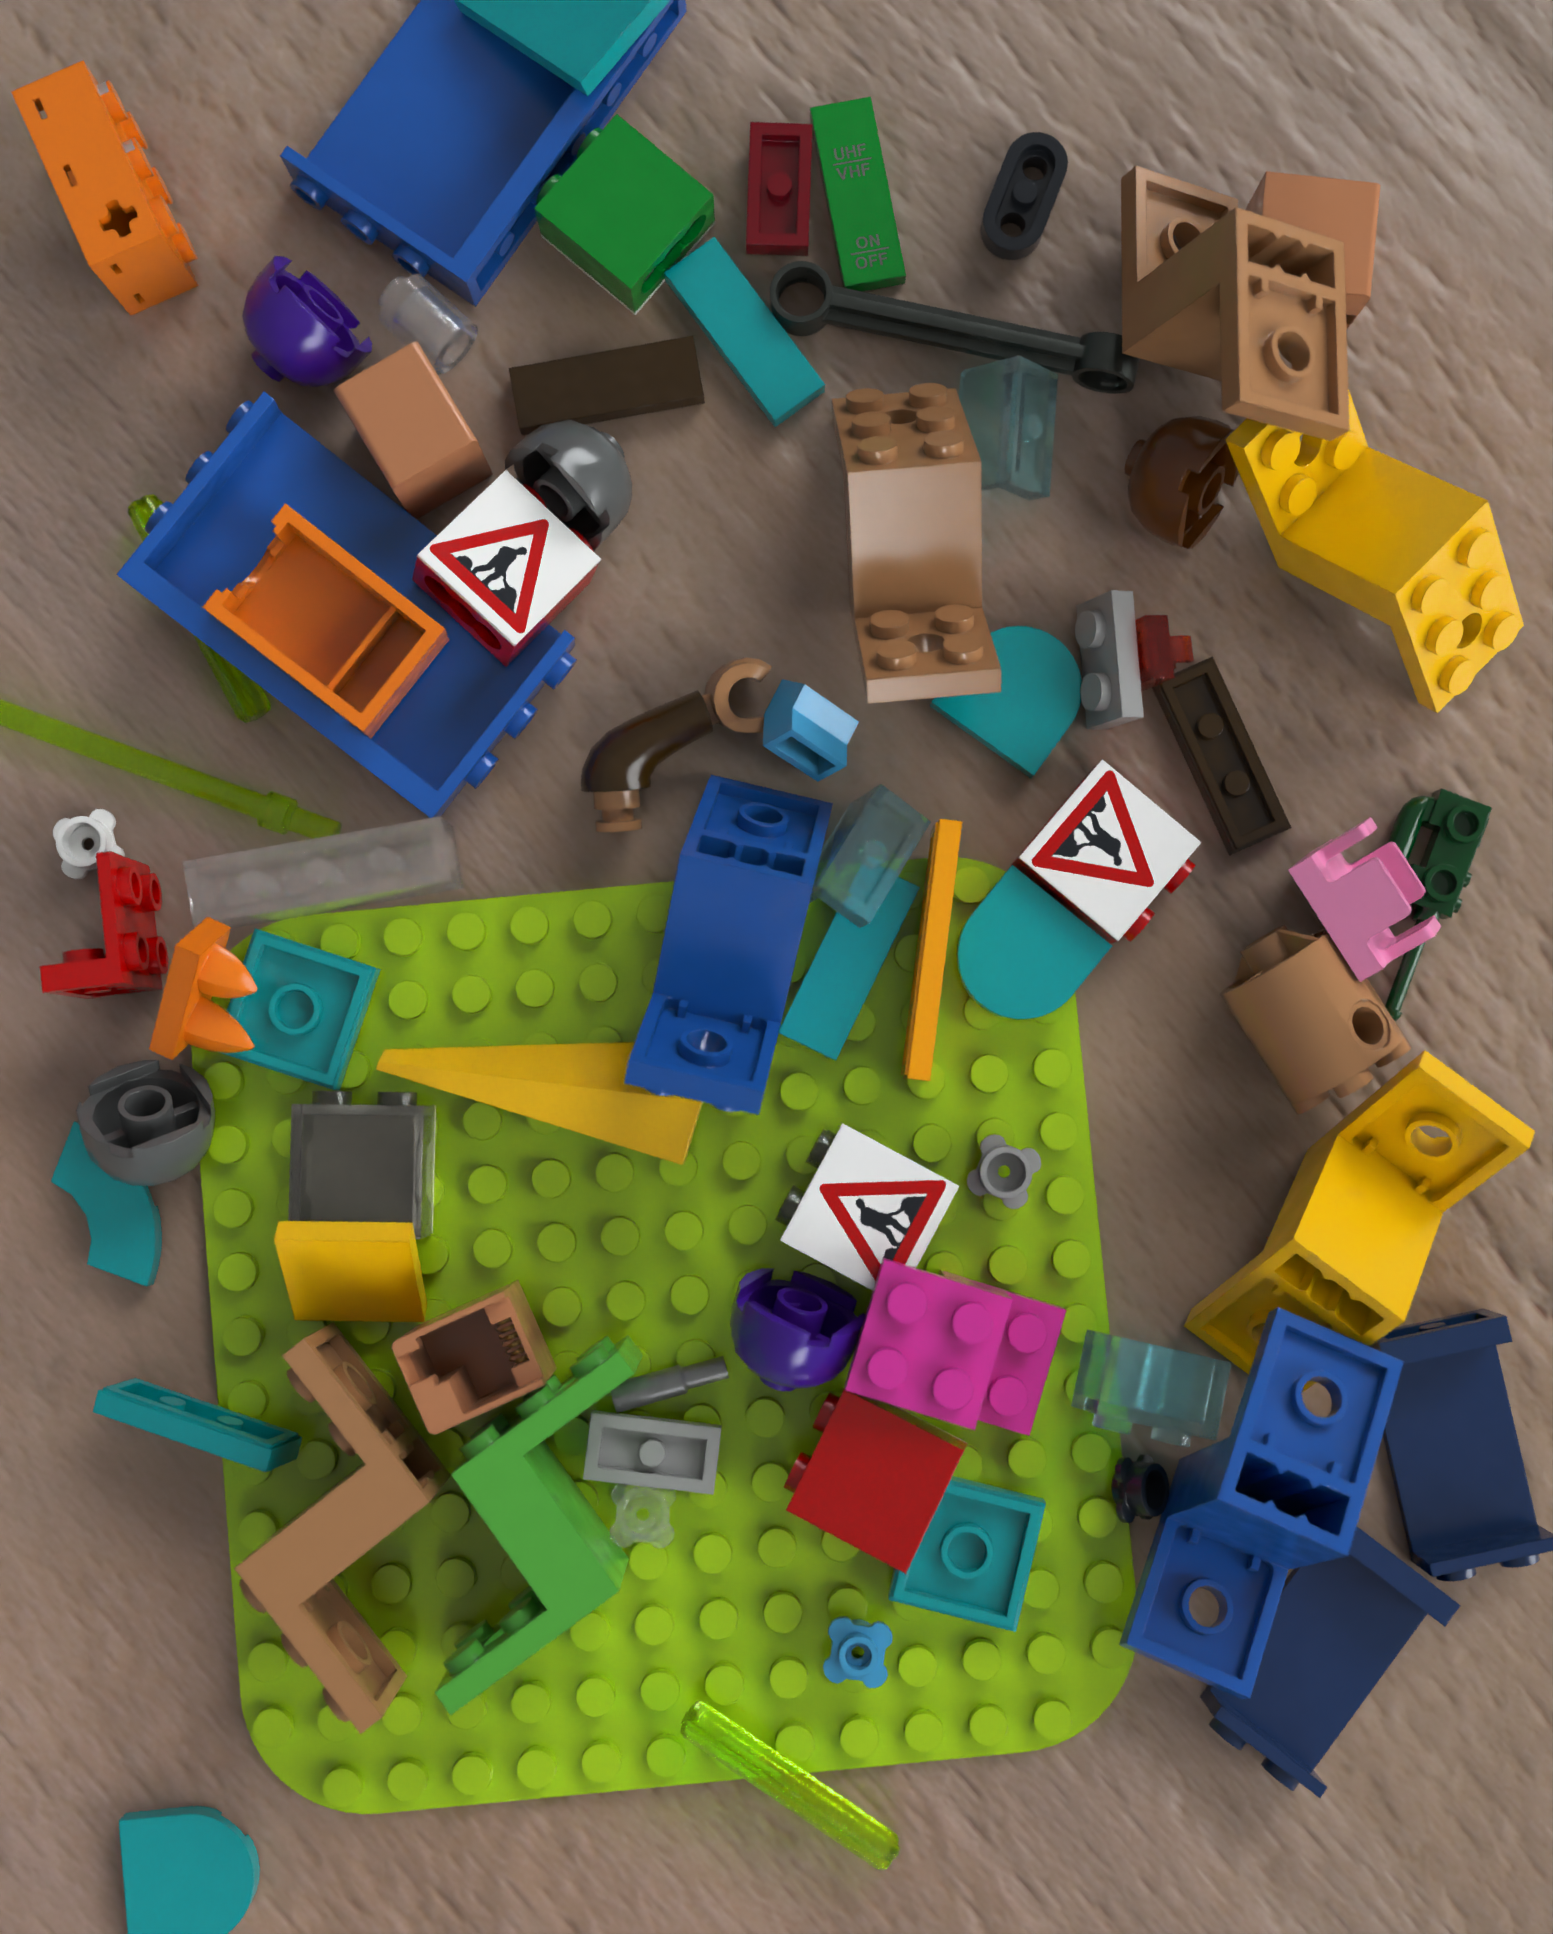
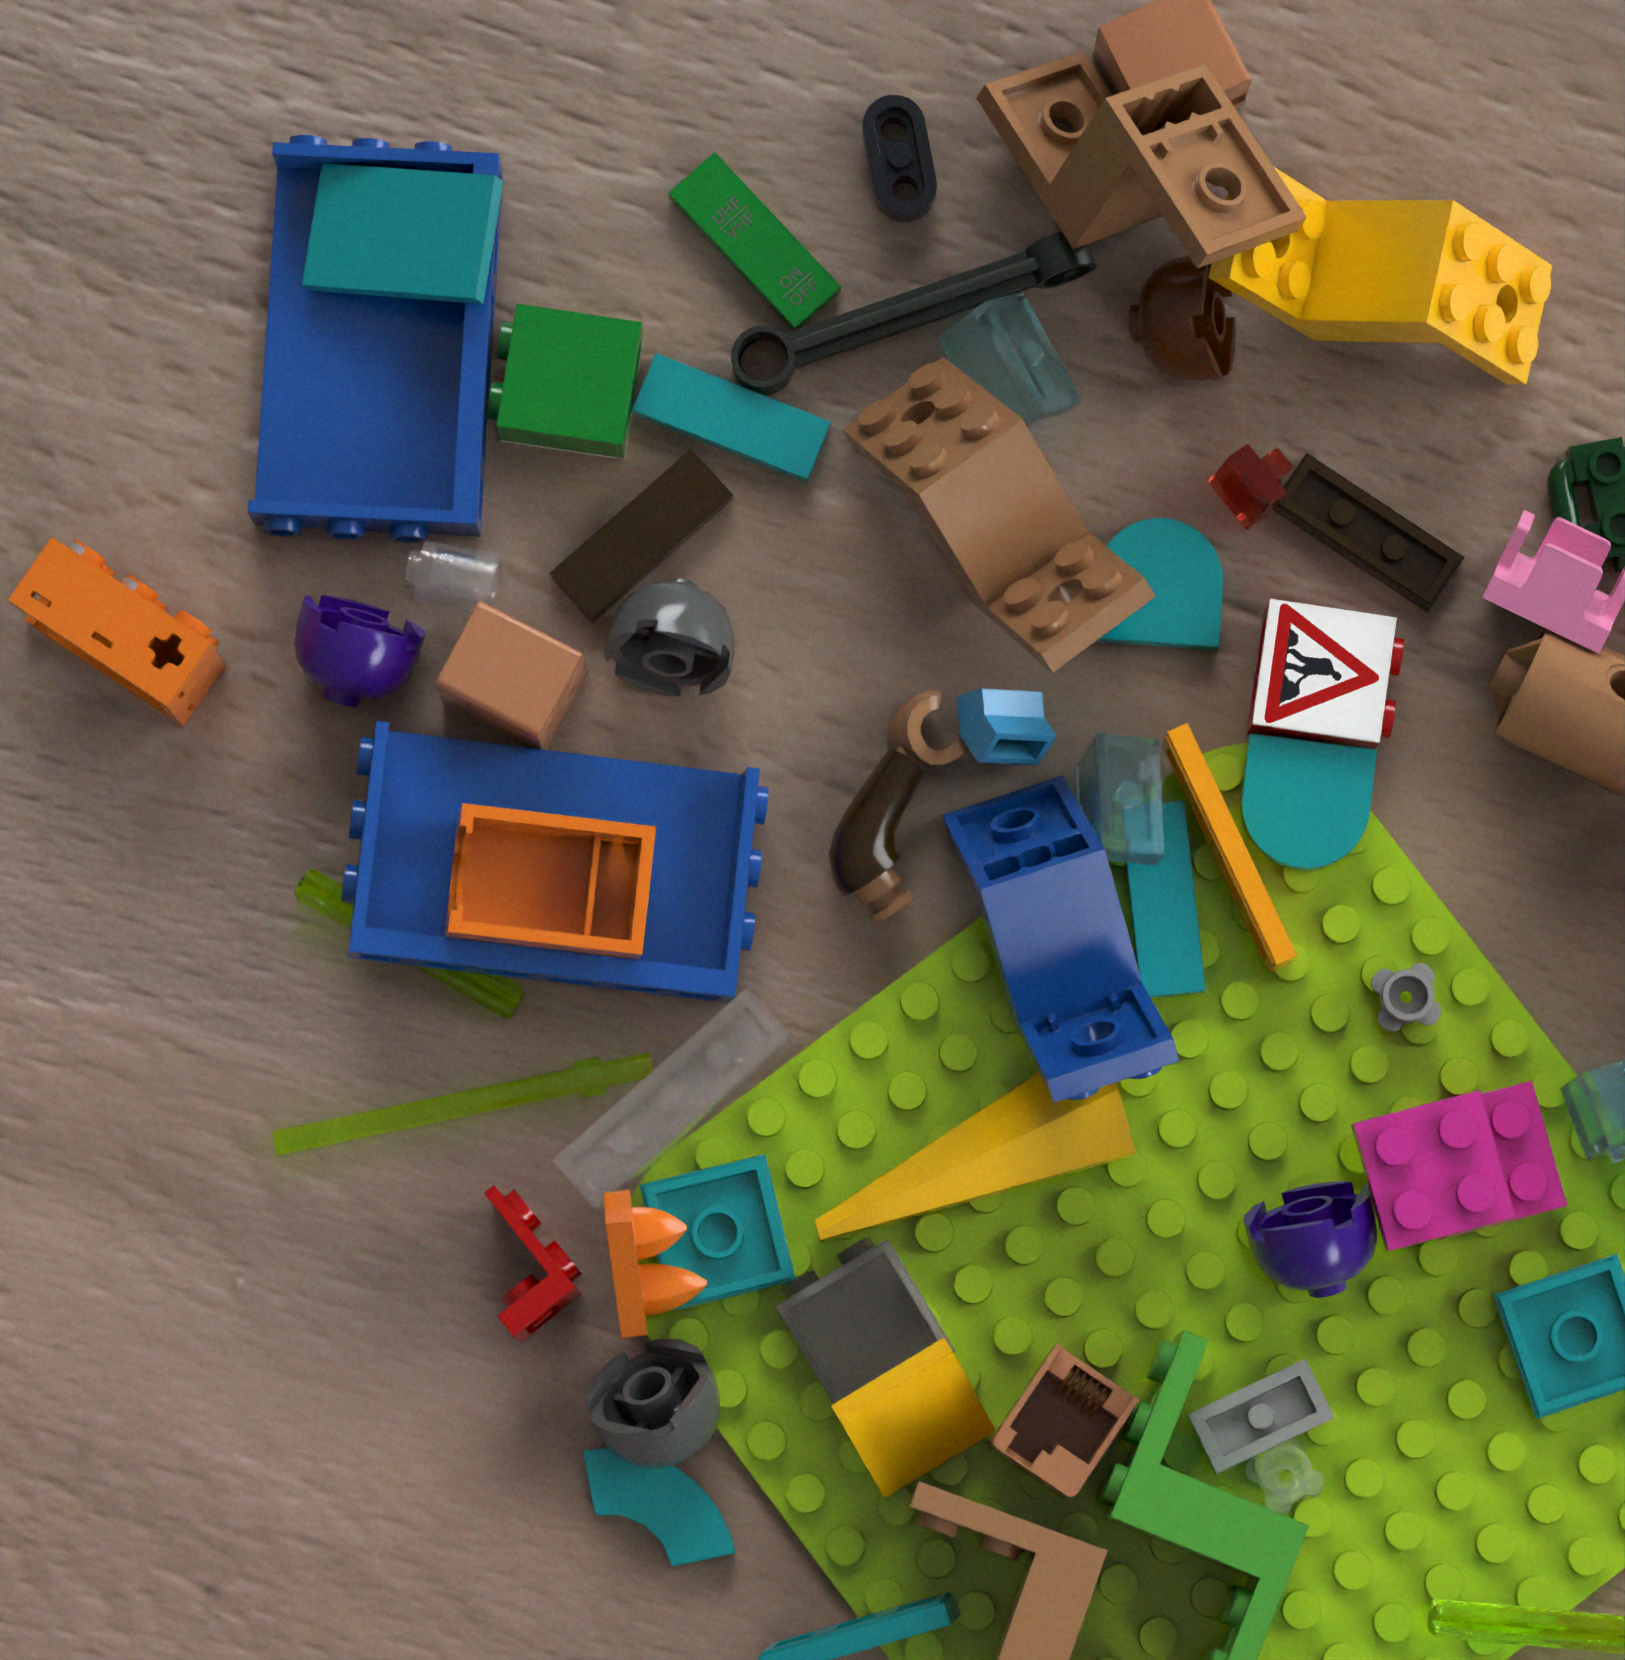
camera: 30 degrees left, 5 degrees down
white plate [53,809,125,879] -> none
piece [412,470,601,667] -> none
flat silver pin [611,1356,729,1413] -> none
dark red plate [746,122,813,256] -> none
white piece [775,1122,959,1290] -> none
red piece [784,1388,968,1574] -> none
dark azure plate [823,1616,893,1688] -> none
light grey plate [1075,590,1144,729] -> none

